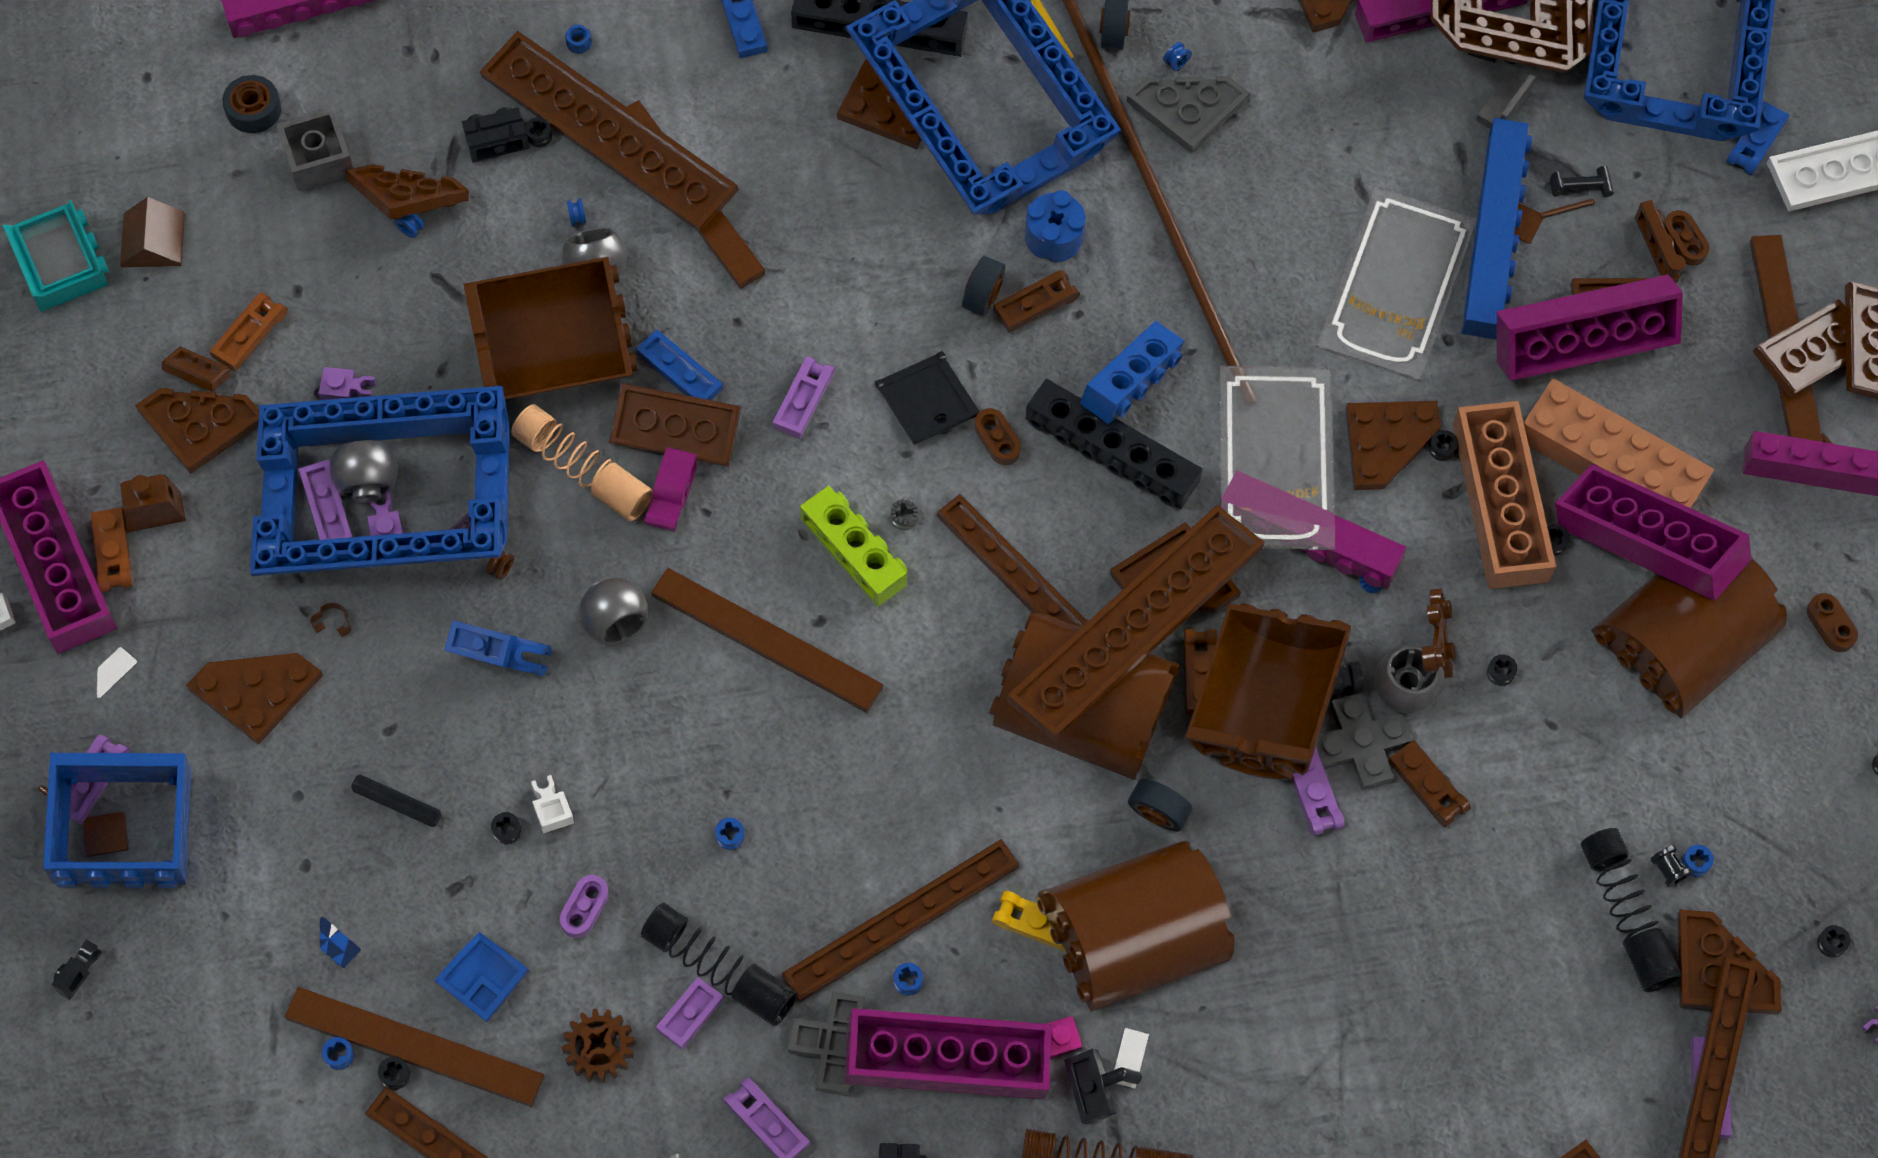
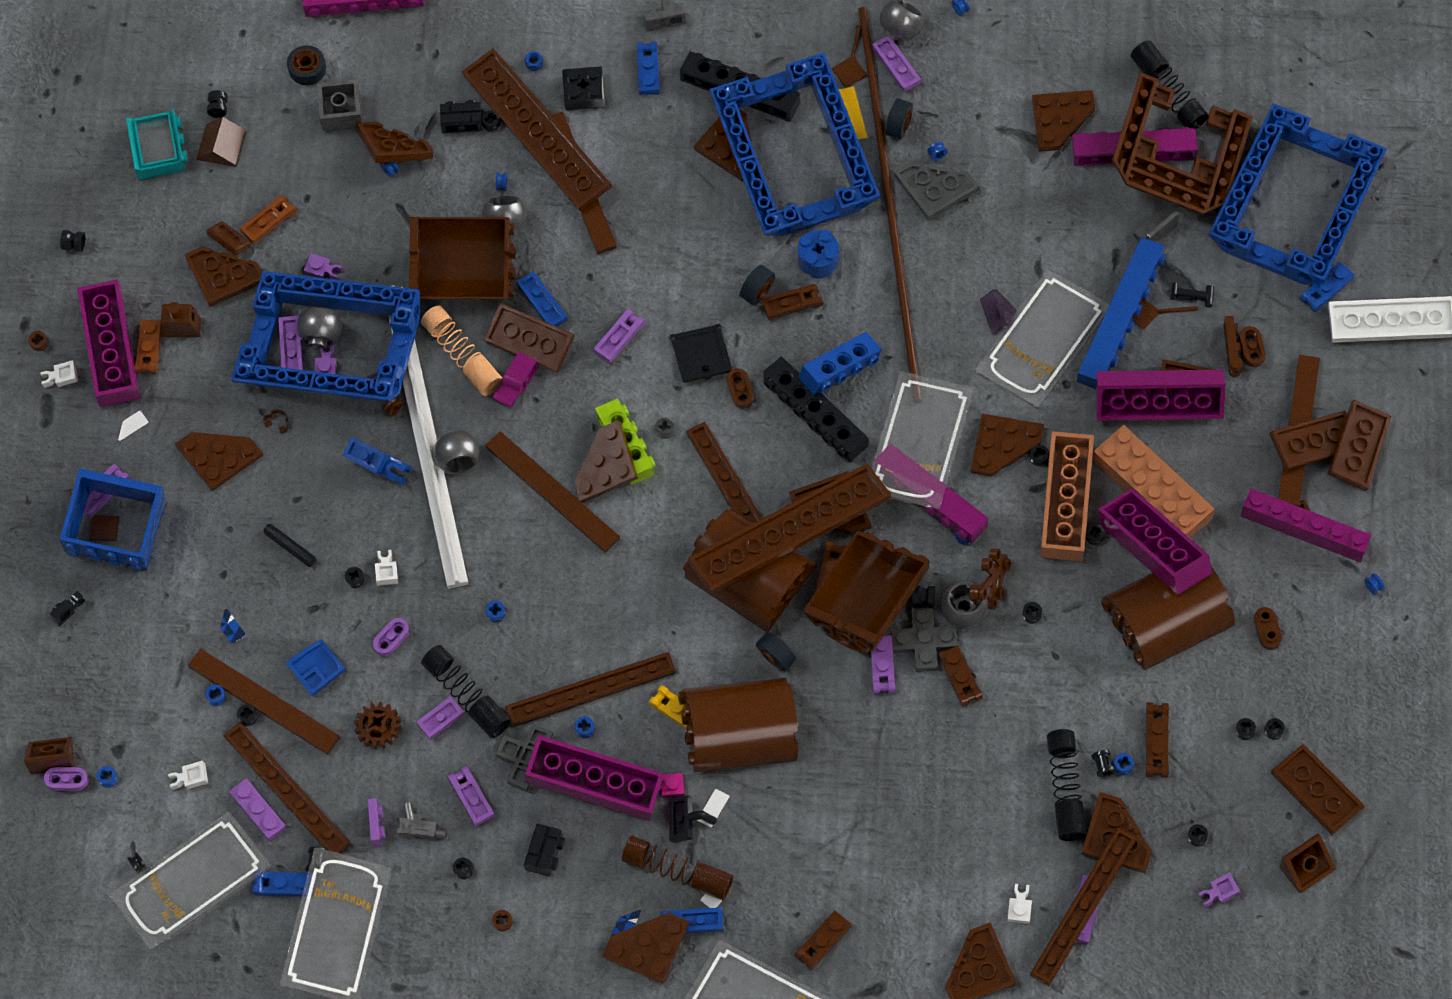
camera: 20 degrees right, 0 degrees up
none -> black wheel [207,90,228,118]
none -> white piece [388,285,469,589]
none -> black brick [562,66,605,110]
none -> reddish brown plate [574,420,639,503]
none -> clear purple slope [980,289,1016,335]
none -> white plate [1007,884,1032,924]
none -> reddish brown plate [1146,702,1169,778]
none -> black bush [1235,718,1256,740]

